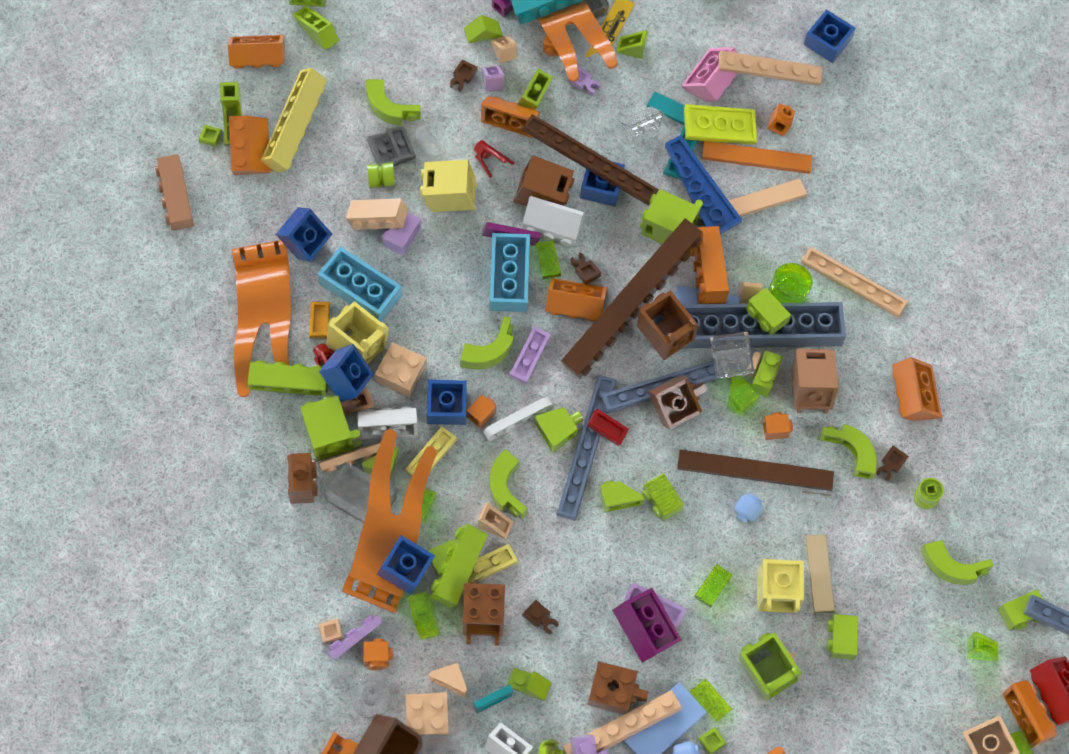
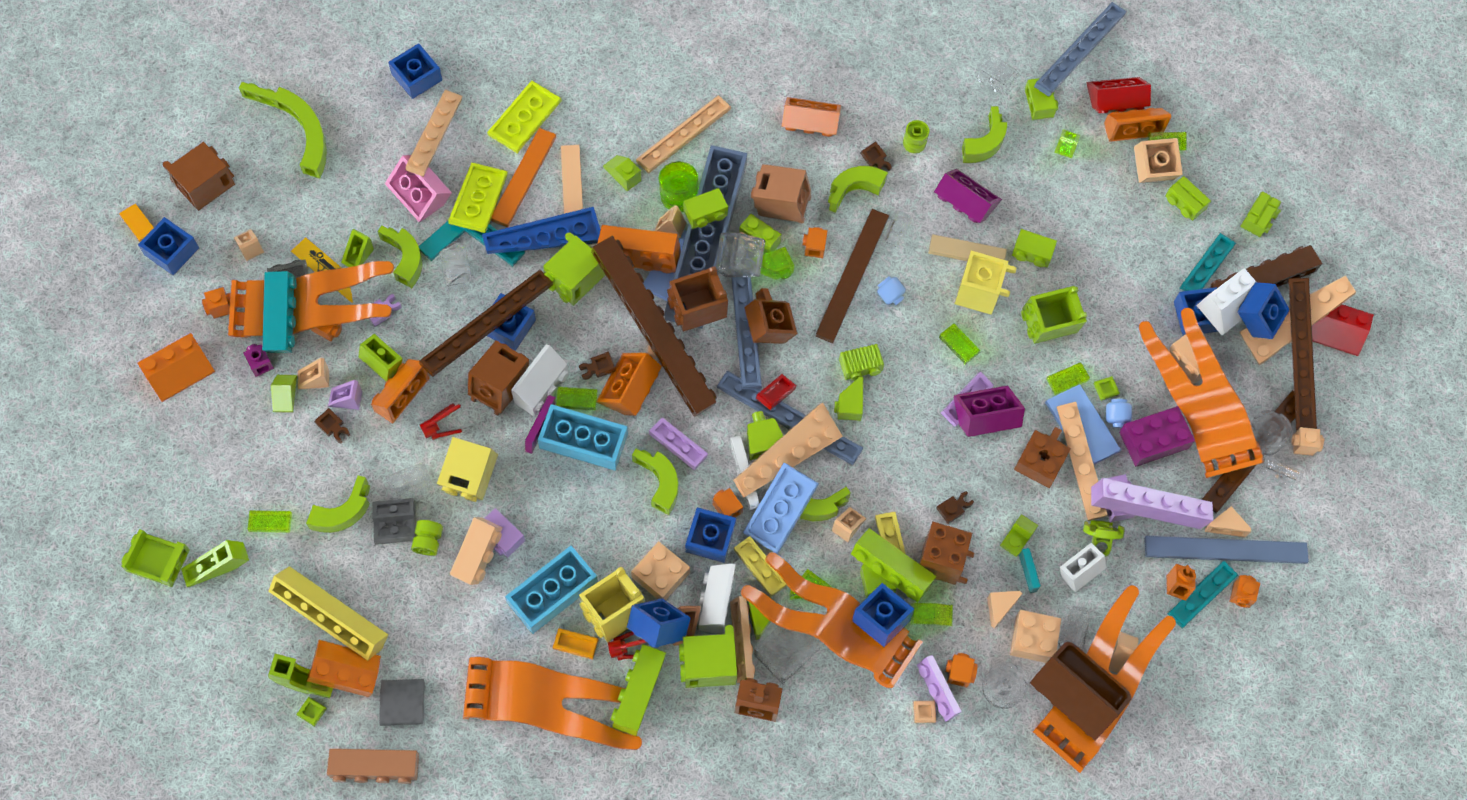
camera: 75 degrees left, 0 degrees up
orange slope [228,35,285,68] -> none
blue brick [275,207,332,262] -> none
orange brick [768,103,795,136] -> none
none -> clear neon green tile [247,510,292,533]
none -> lime arch [377,225,422,288]
none -> flat silver slope [379,679,425,726]
none -> neon yellow tile [487,80,562,154]
none -> lime slope [603,155,641,191]
none -> light nougat wing [733,403,843,497]
none -> light blue tile [743,463,819,554]
none -> magenta slope [934,168,1002,223]

